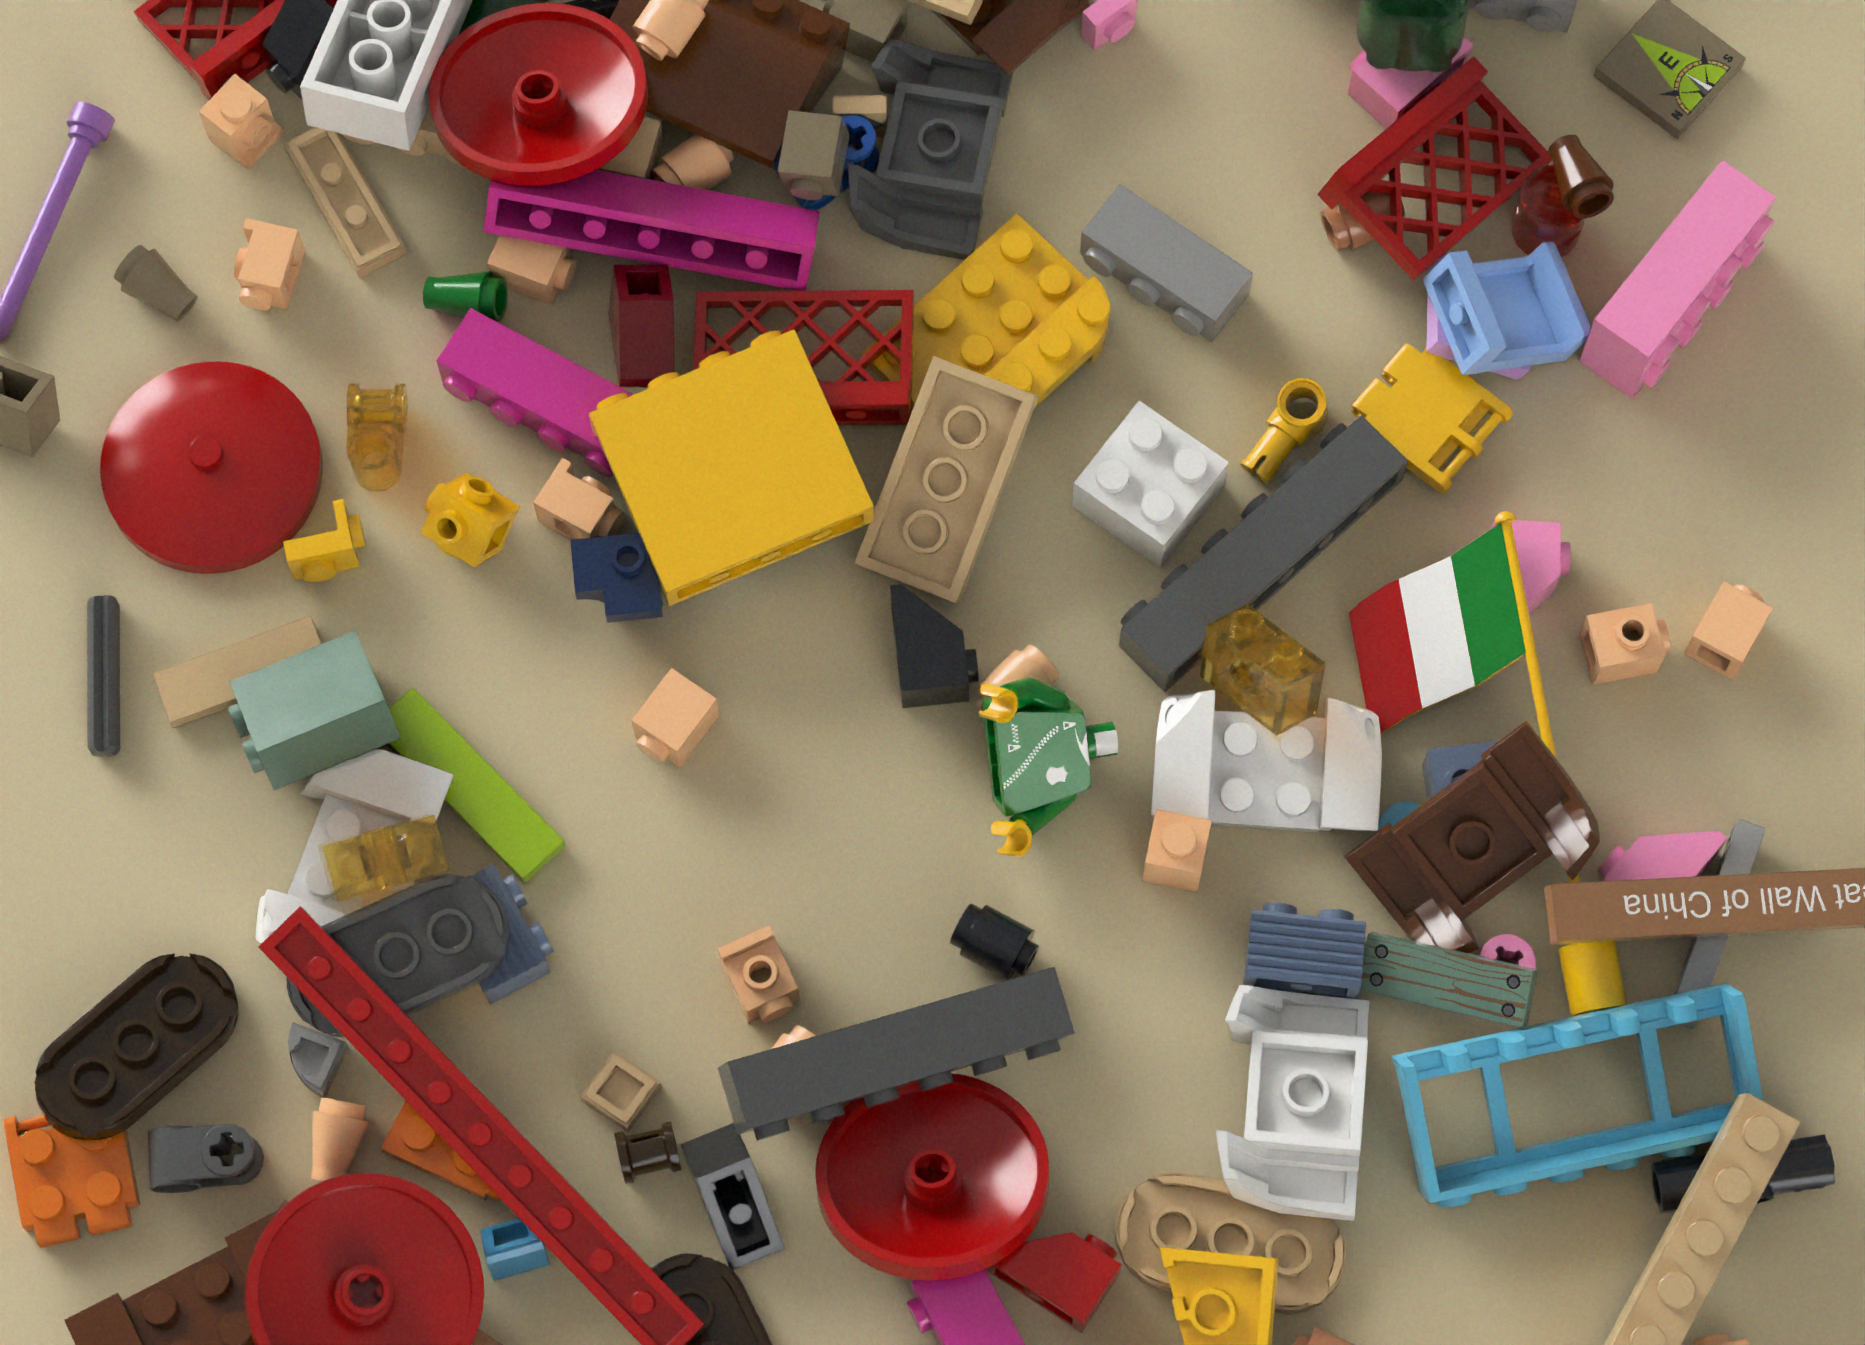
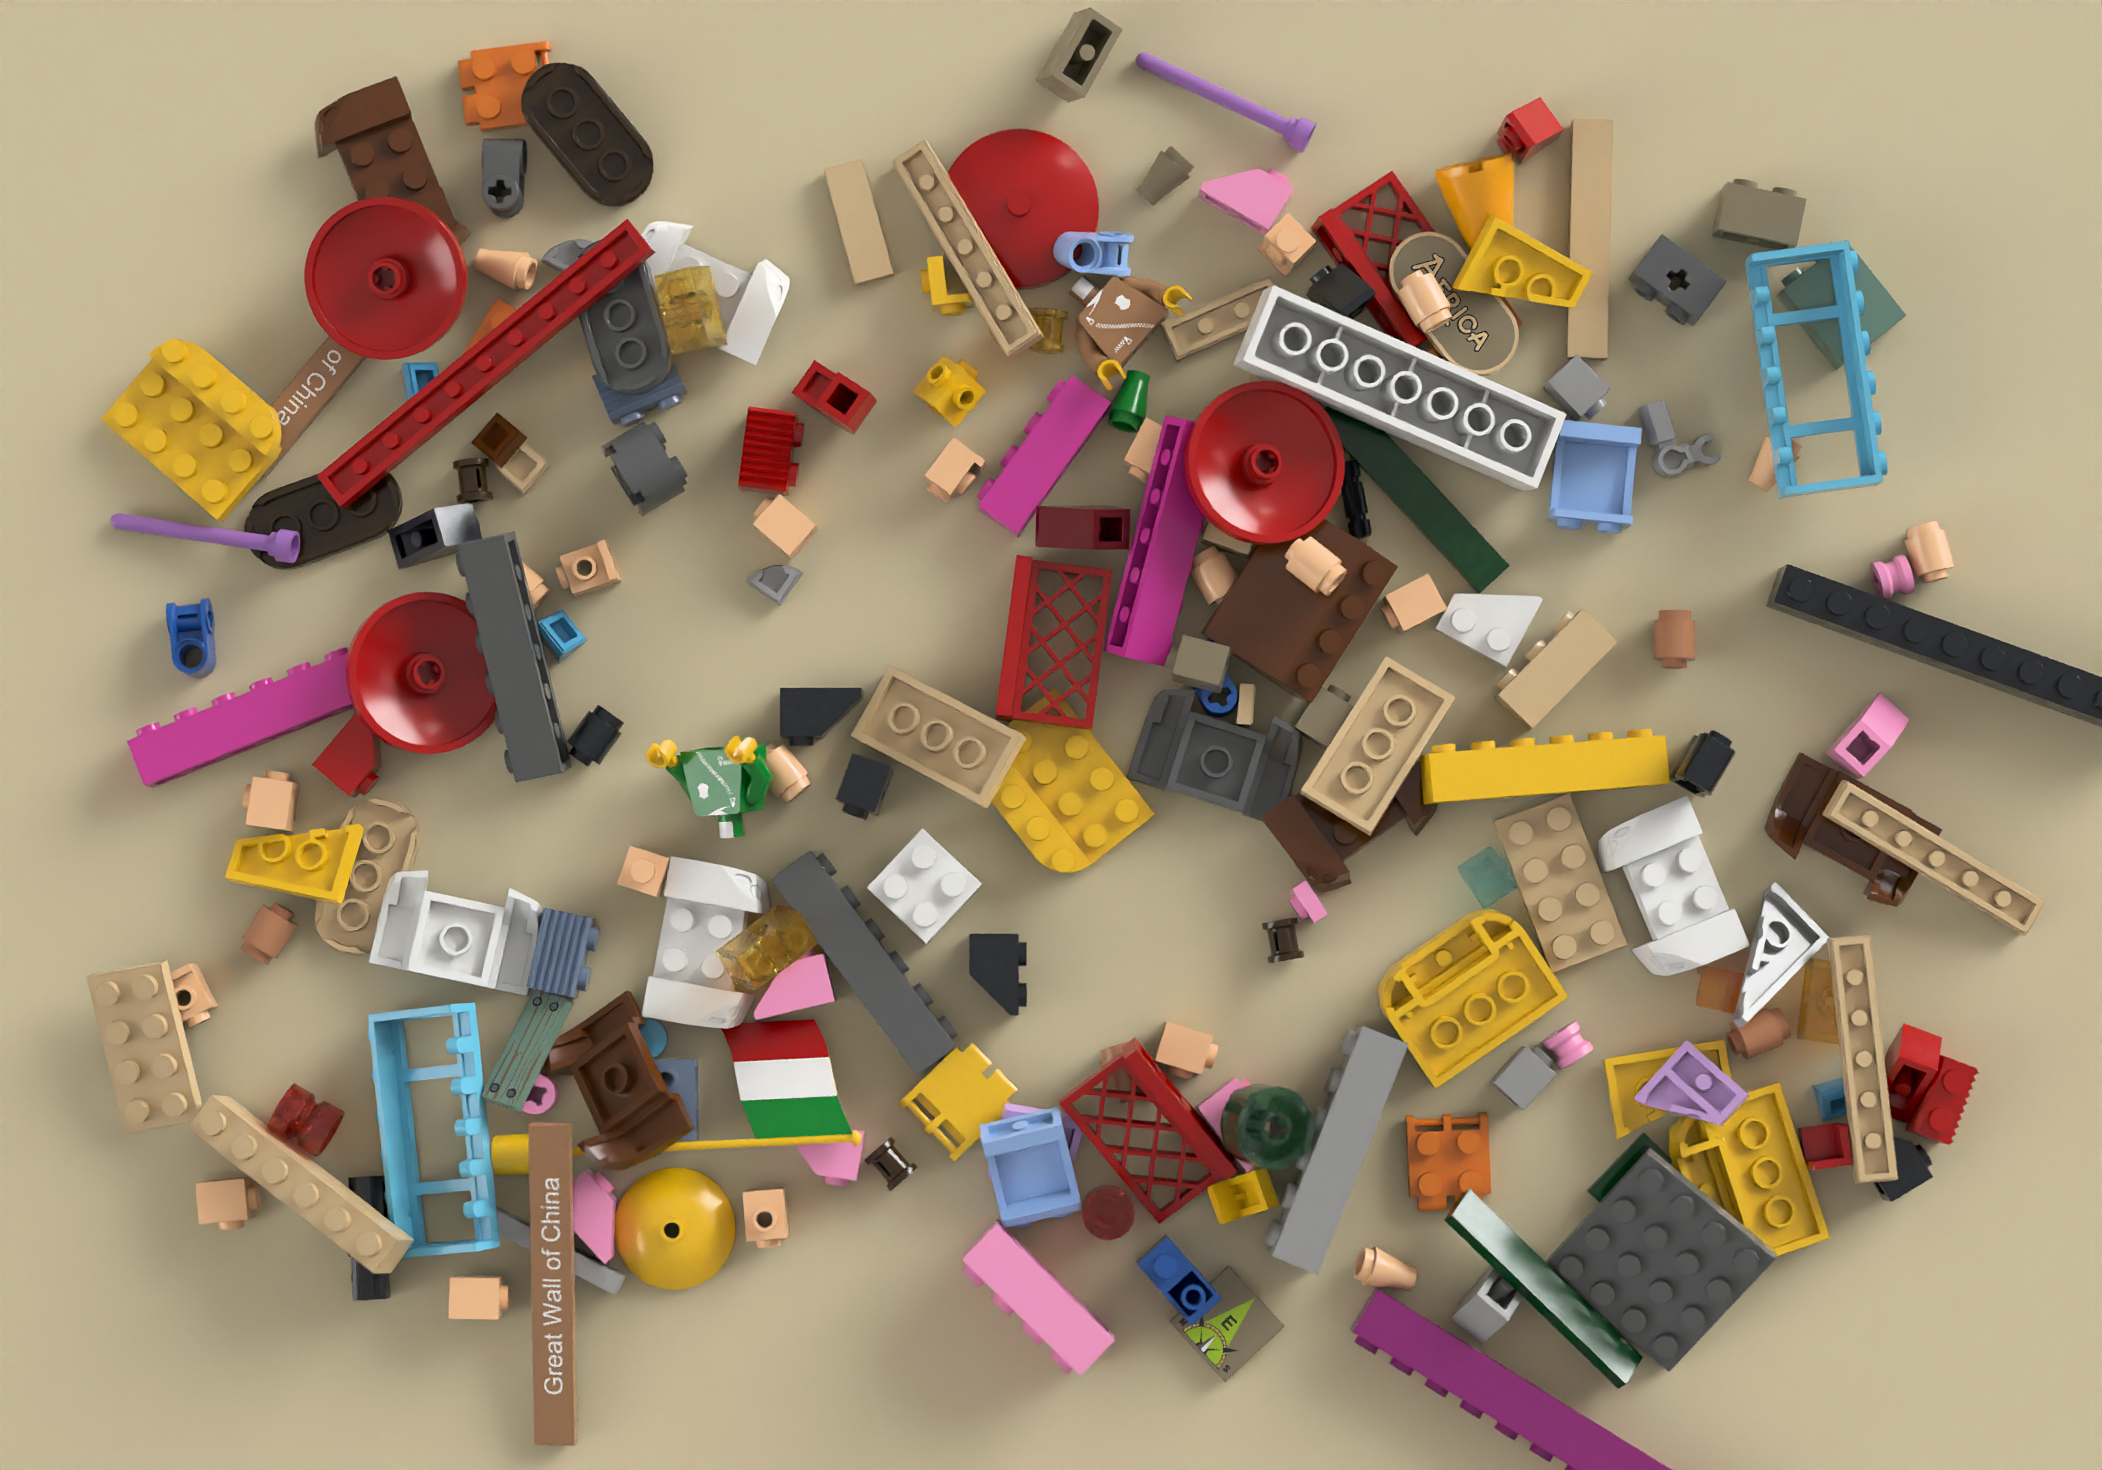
camera: 95 degrees right, 15 degrees up
dark grey axle [87,595,120,757] -> none
sand green brick [228,630,401,790] -> none
light nougat brick [234,218,305,310] -> none
lime tile [387,687,566,884] -> none
dark blue brick [570,533,663,623] -> none
yellow panel [589,329,874,606] -> none
light grey brick [1080,184,1253,342] -> none
yellow pin [1240,378,1328,485] -> none
reddish brown cone [1548,135,1614,219] -> none
light nougat brick [1684,581,1774,680] -> none
none -> clear red wheel [267,1083,345,1157]
none -> light nougat brick [448,1275,511,1320]
none -> reddish brown tile [471,412,527,468]
none -> dark azure slope [537,609,587,663]
none -> dark grey brick [601,422,688,516]
none -> yellow dish [615,1167,736,1290]
none -> red brick [738,406,805,496]
none -> light grey tile [747,565,803,606]
none -> bright pink slope [753,948,837,1020]
none -> red brick [792,360,877,435]
none -> black brick [836,753,894,820]
none -> dark brown bush [864,1137,918,1191]
none -> tan tile [892,139,1044,359]
none -> black slope [969,934,1027,1015]
none -> light blue piece [1053,231,1134,276]
none -> medium nougat torso [1069,275,1192,390]
none -> blue slope [1136,1234,1222,1326]
none -> light nougat brick [1154,1021,1218,1080]
none -> bright pink slope [1198,168,1293,236]
none -> yellow bracket [1207,1166,1279,1225]
none -> dark brown bush [1262,917,1304,963]

